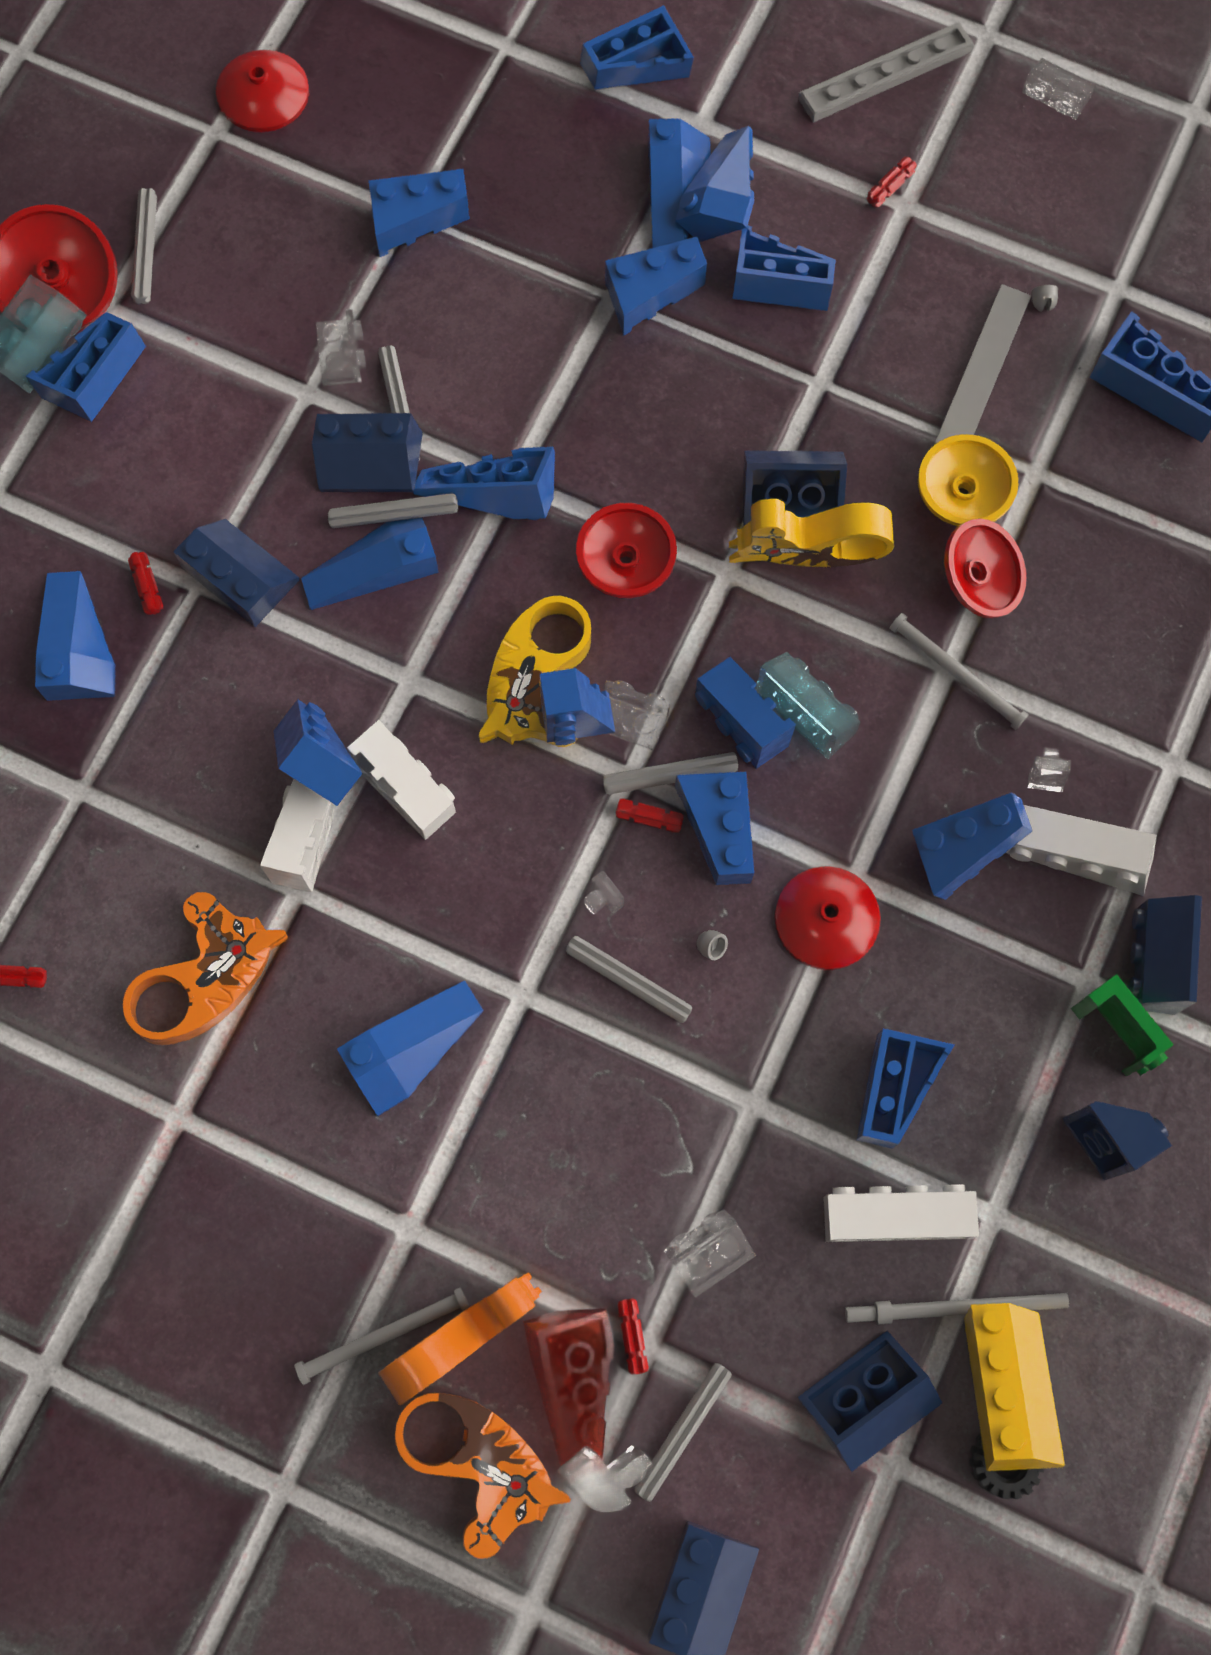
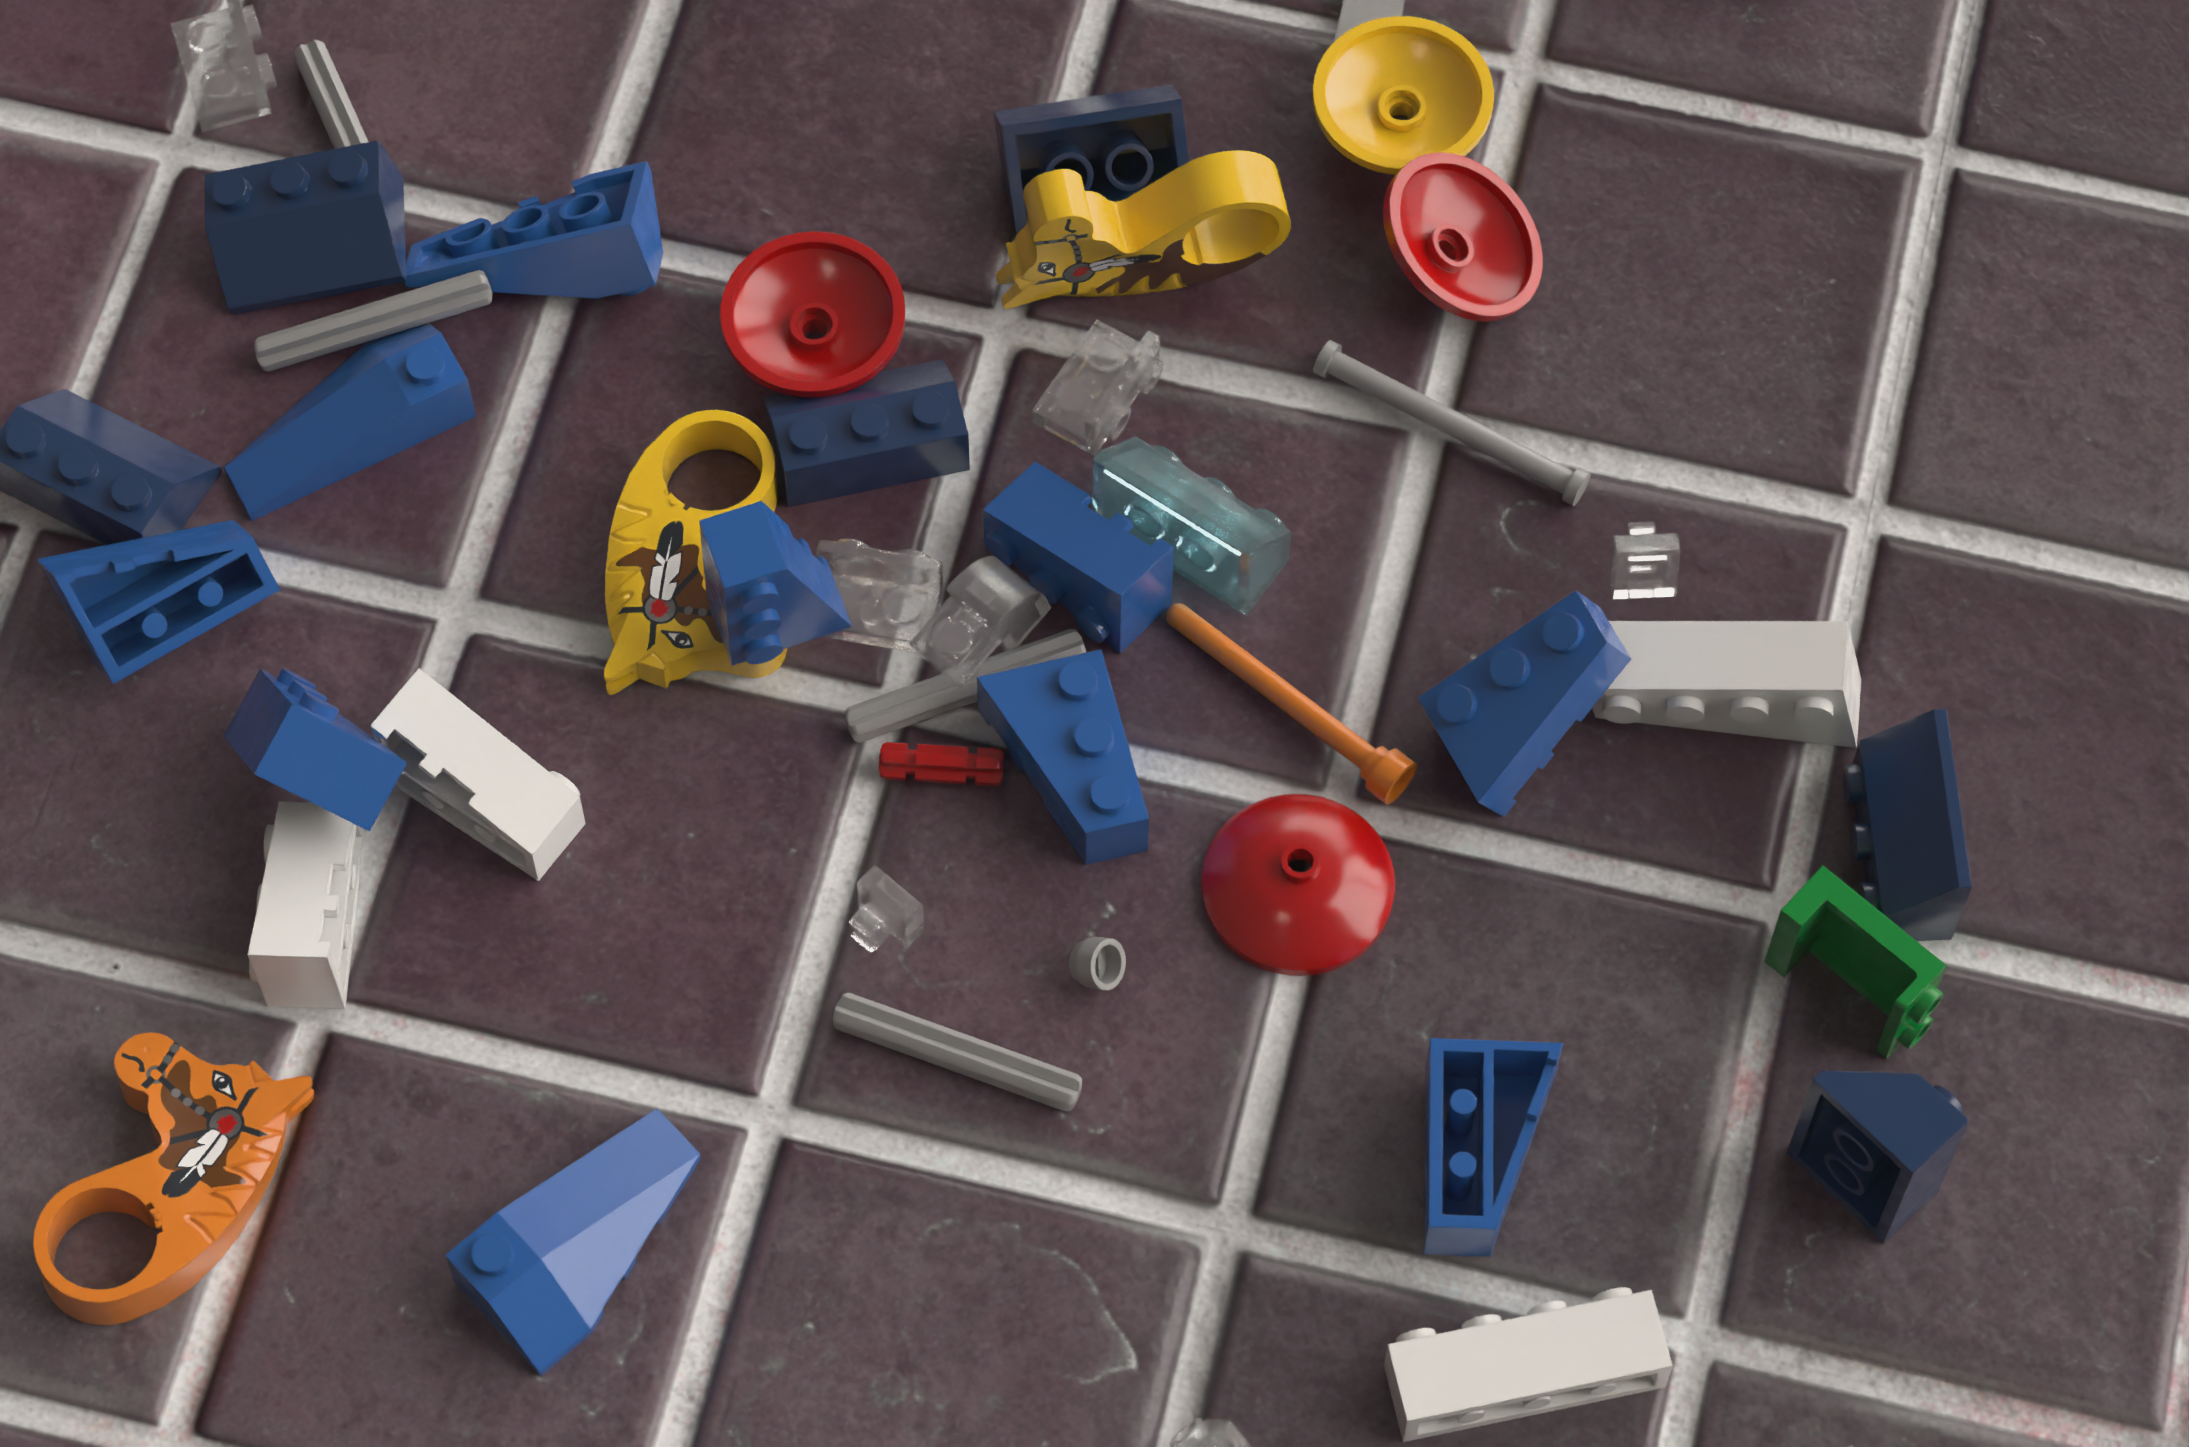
camera: 10 degrees left, 10 degrees down
none -> blue wedge [37,520,280,684]
none -> dark blue slope [762,359,970,507]
none -> clear brick [909,556,1052,689]
none -> clear bracket [1032,319,1164,456]
none -> orange piece [1166,603,1418,805]

